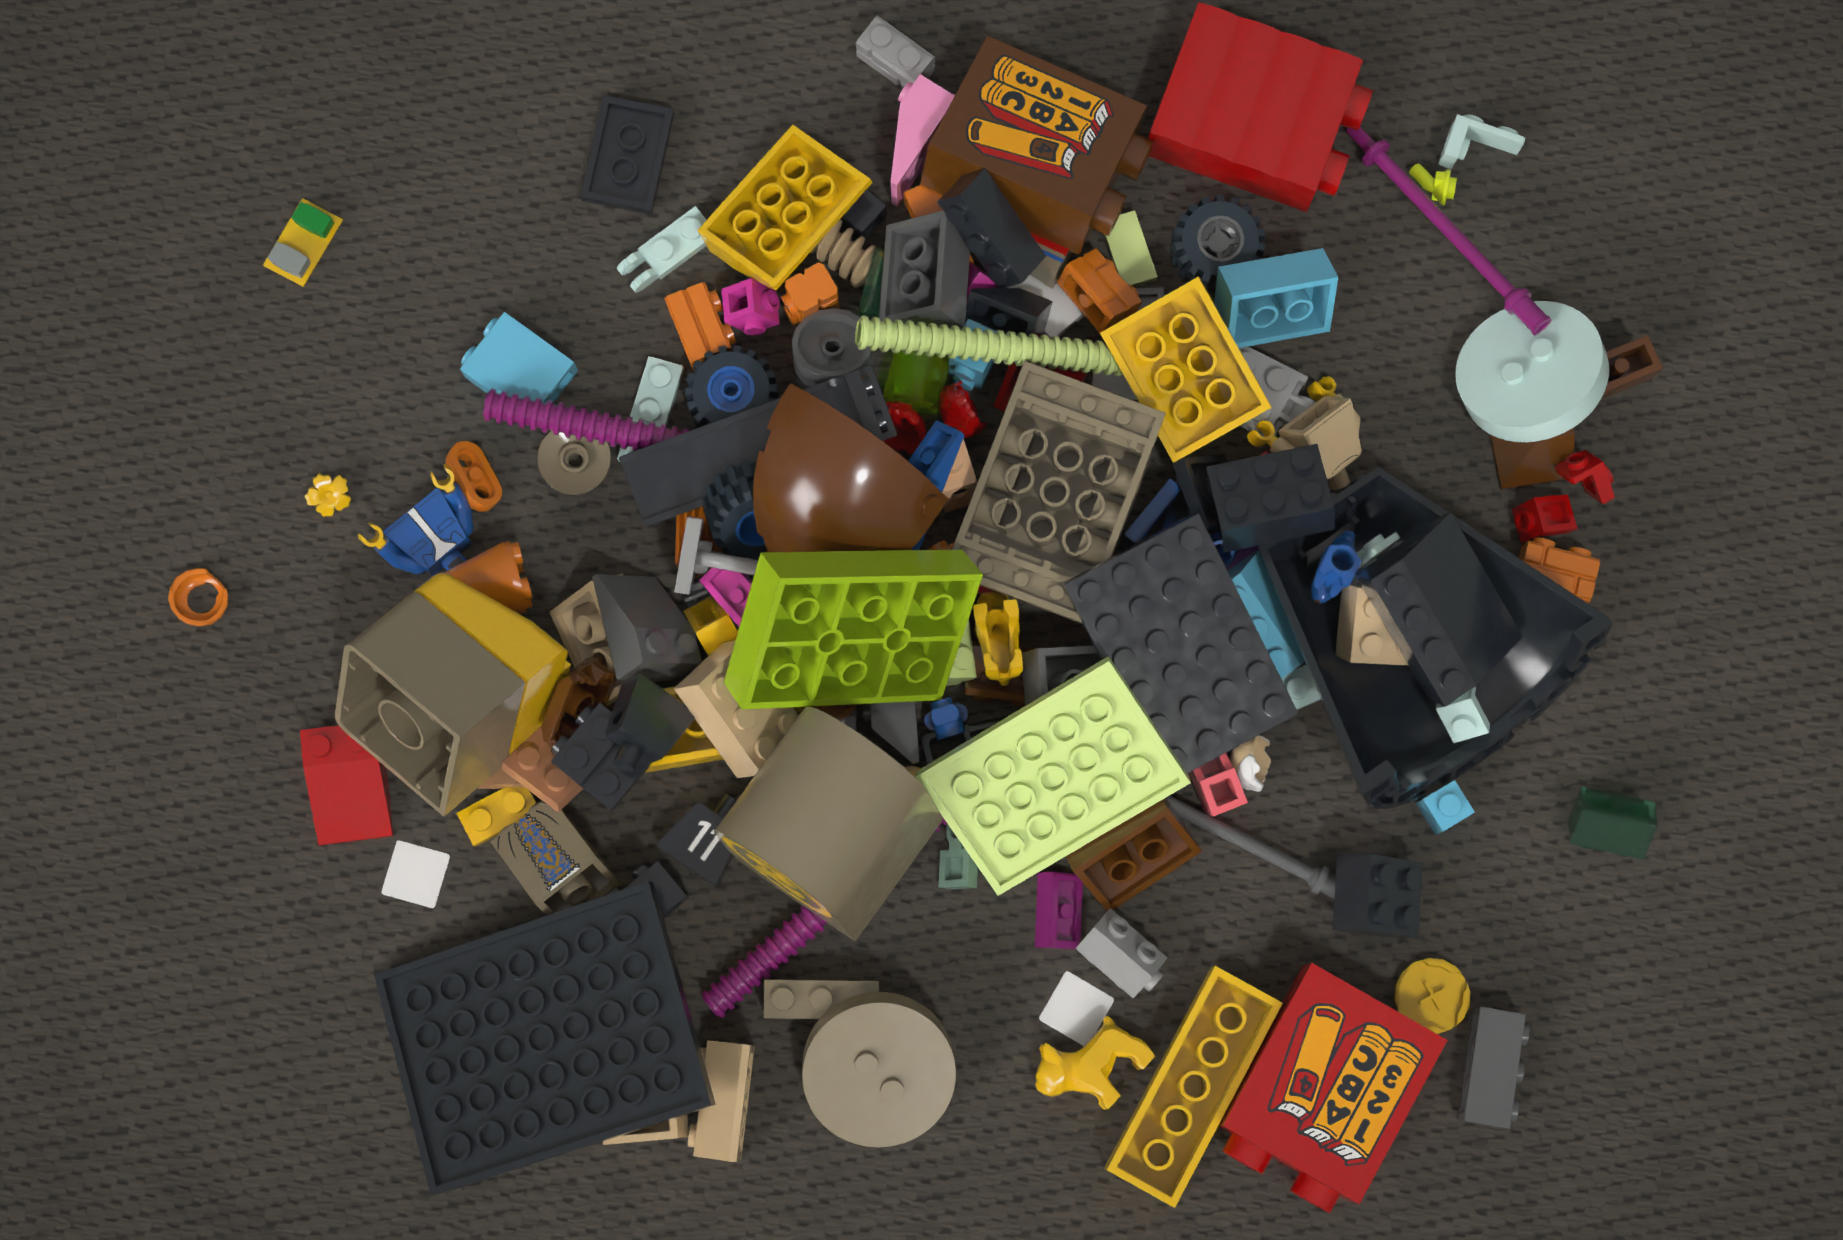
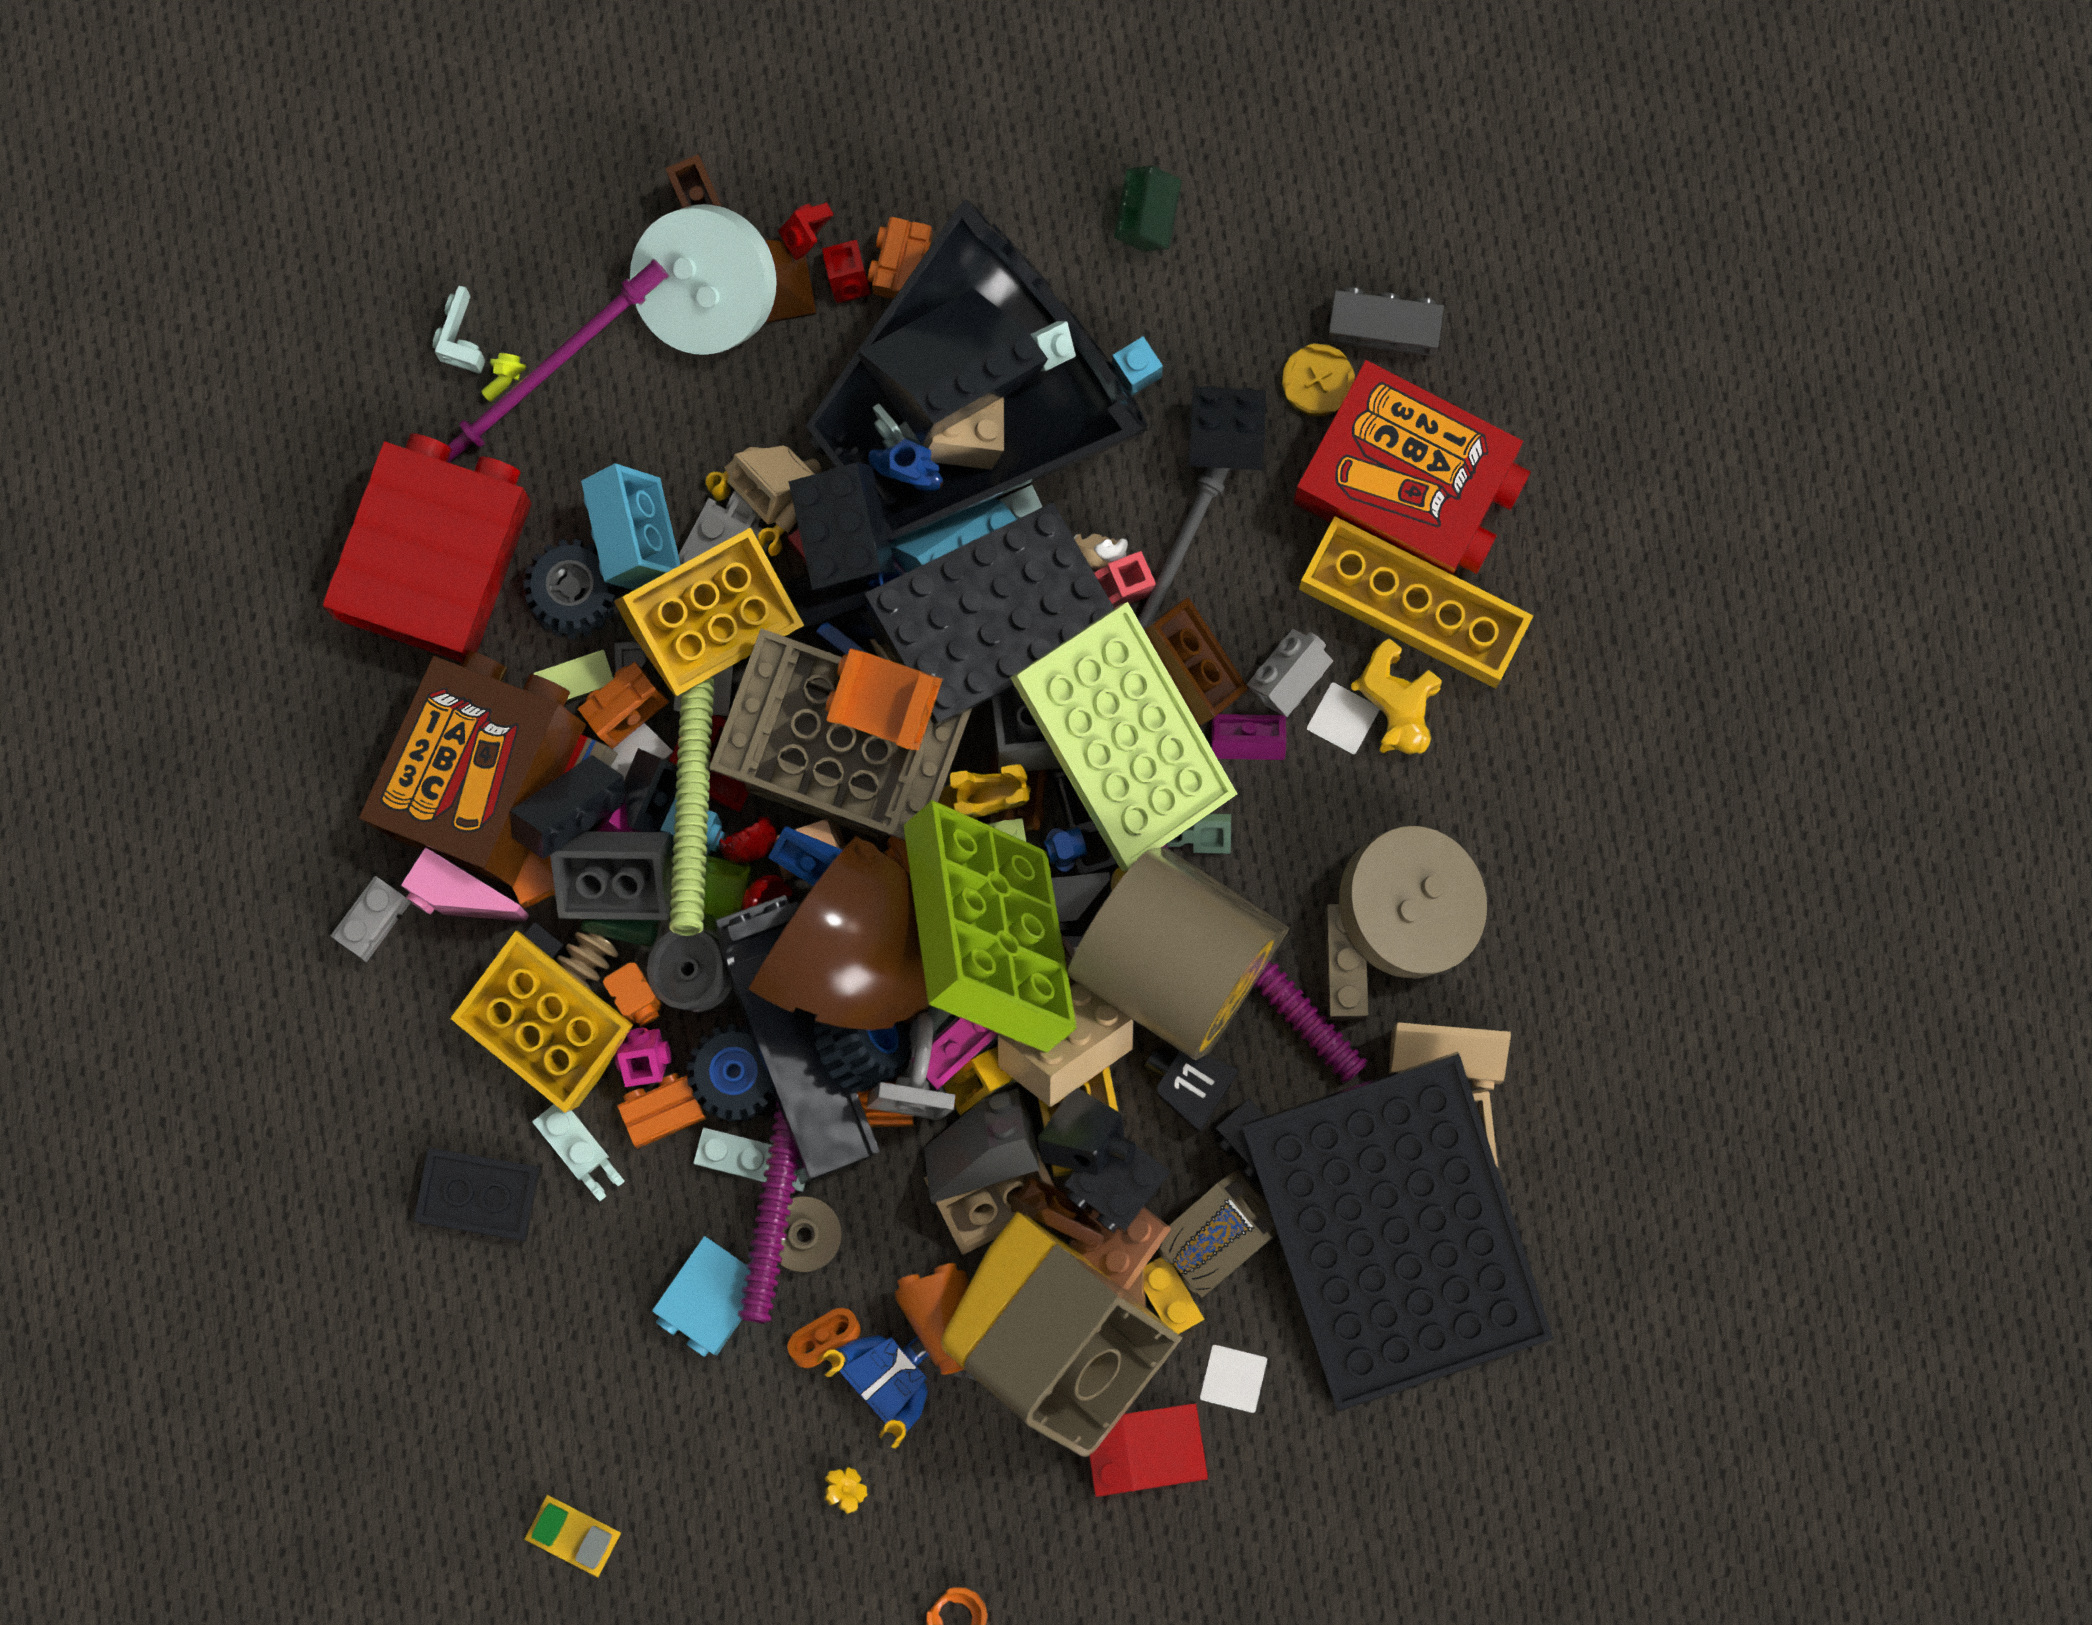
camera: 90 degrees left, 0 degrees up
none -> orange panel [825,648,943,751]

